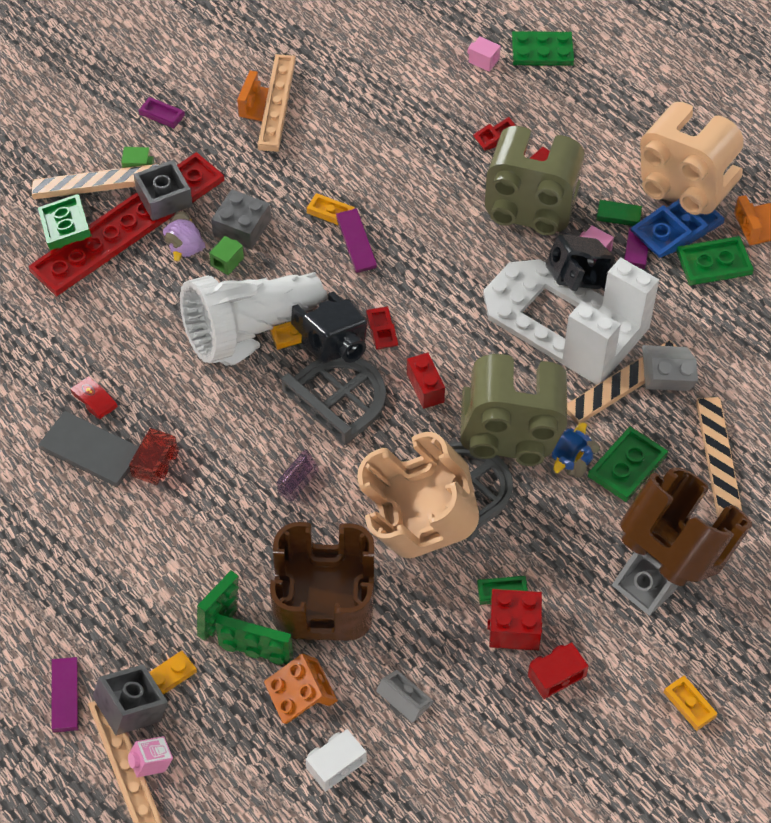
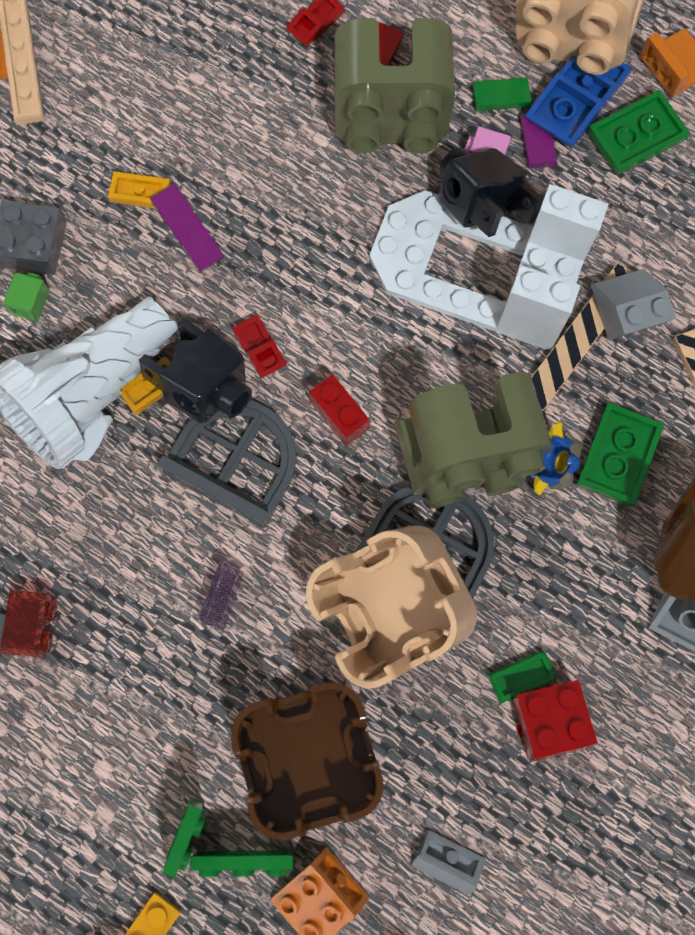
camera: 20 degrees left, 20 degrees up
red brick [528,642,589,699] -> none

